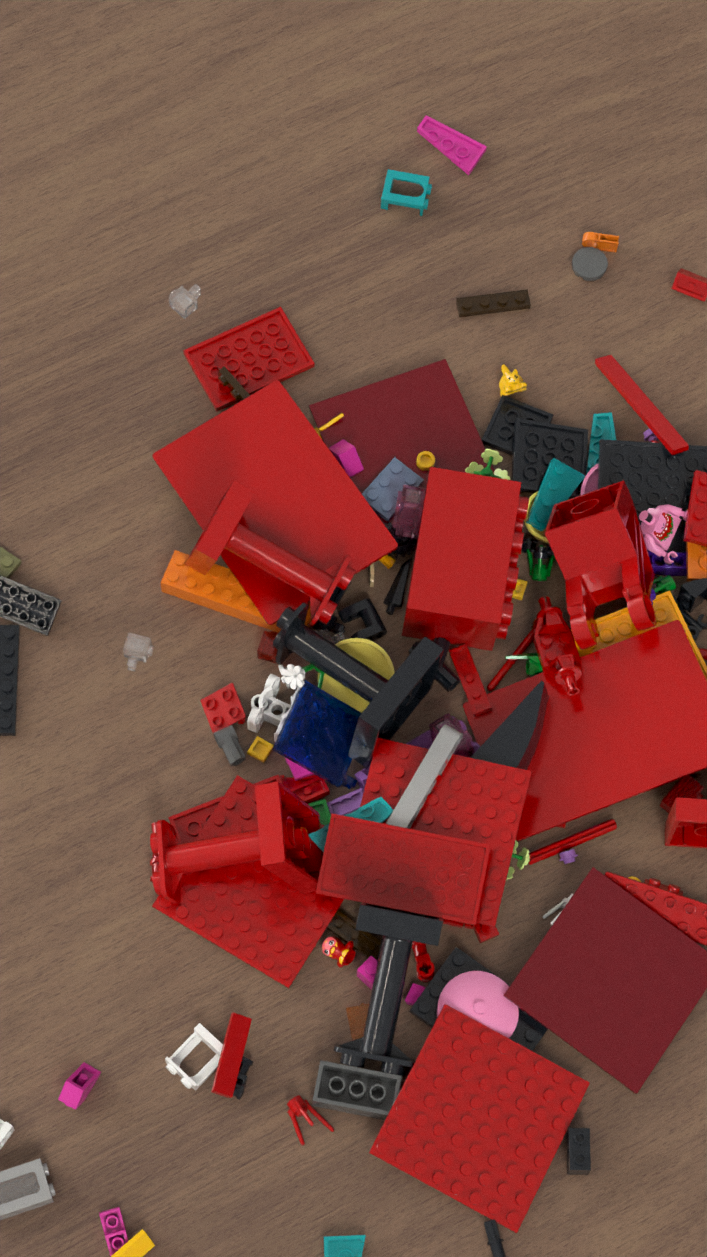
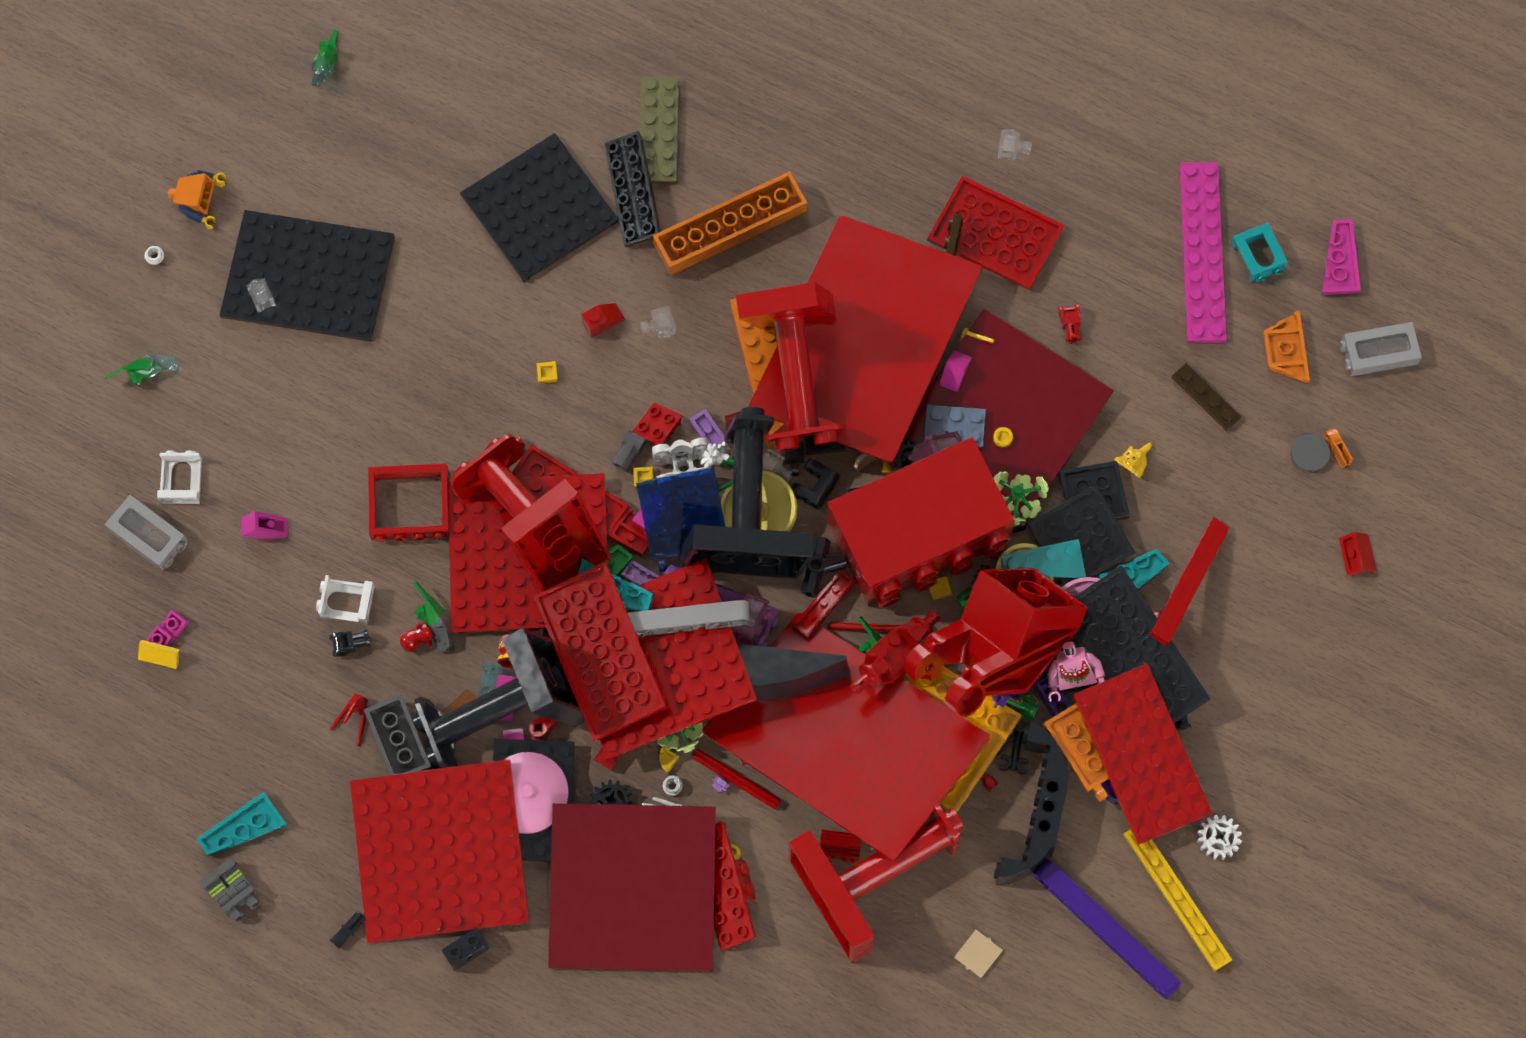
camera: 60 degrees right, 5 degrees up
red tile [211,1012,252,1098] -> none
none -> red window [368,463,449,542]
none -> red animal [400,622,434,652]
none -> animal [413,582,454,652]
none -> clear light blue leg [478,662,503,697]
none -> yellow tile [536,361,558,384]
none -> red slope [581,303,625,338]
none -> black gear [589,780,633,805]
none -> orange brick [653,171,807,276]
none -> yellow tile [659,746,679,774]
none -> white plate [662,776,683,796]
none -> medium lavender plate [689,409,724,445]
none -> red connector [1058,303,1083,343]
none -> dark pink plate [1179,162,1226,343]
none -> orange wing [1263,311,1310,383]
none -> light grey piece [1340,322,1422,377]

